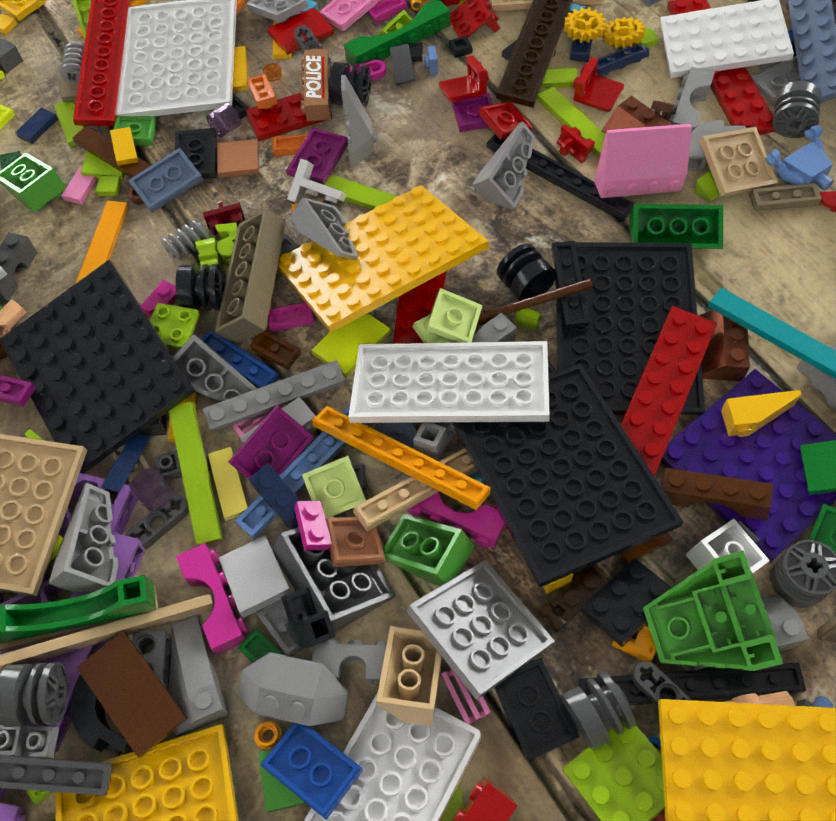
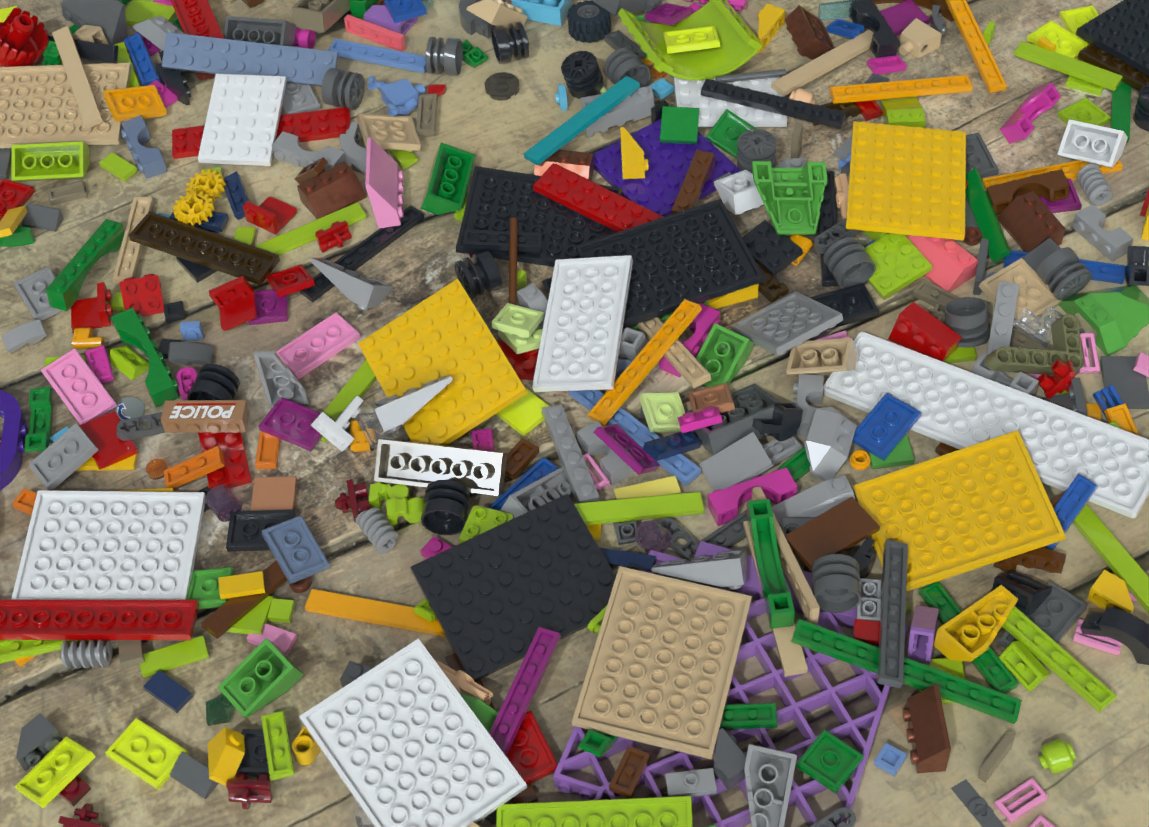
camera: 85 degrees left, 10 degrees down
none -> light grey sticker [110,397,145,421]
none -> bright pink tile [276,312,361,380]
none -> dark grey tile [698,510,747,549]

